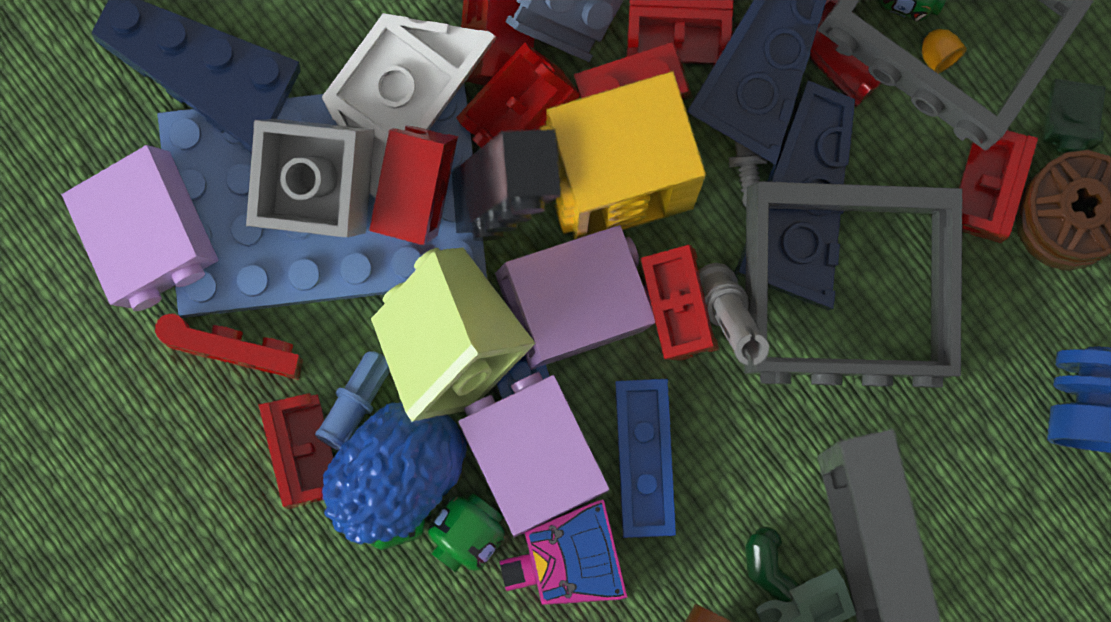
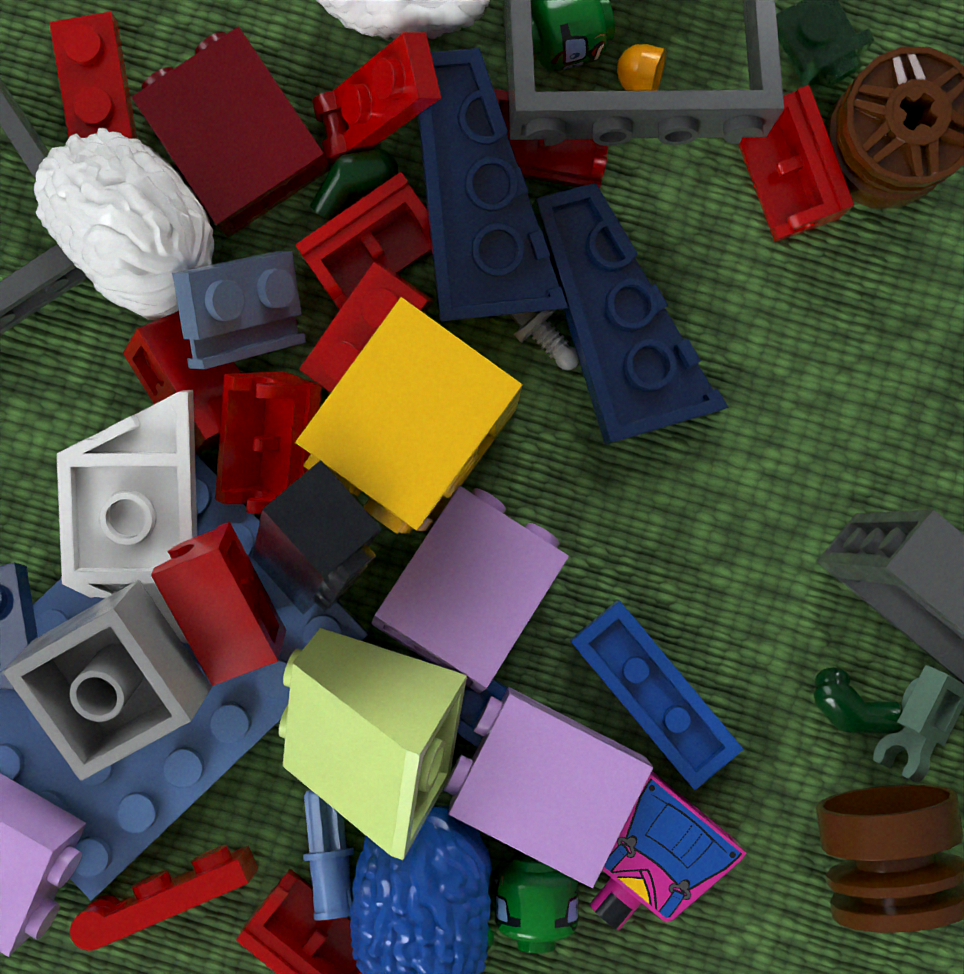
camera: 30 degrees left, 5 degrees up
red hinge [641,244,719,361] -> none
light grey pin [698,263,769,365] -> none
dark grey window [744,181,962,388] -> none

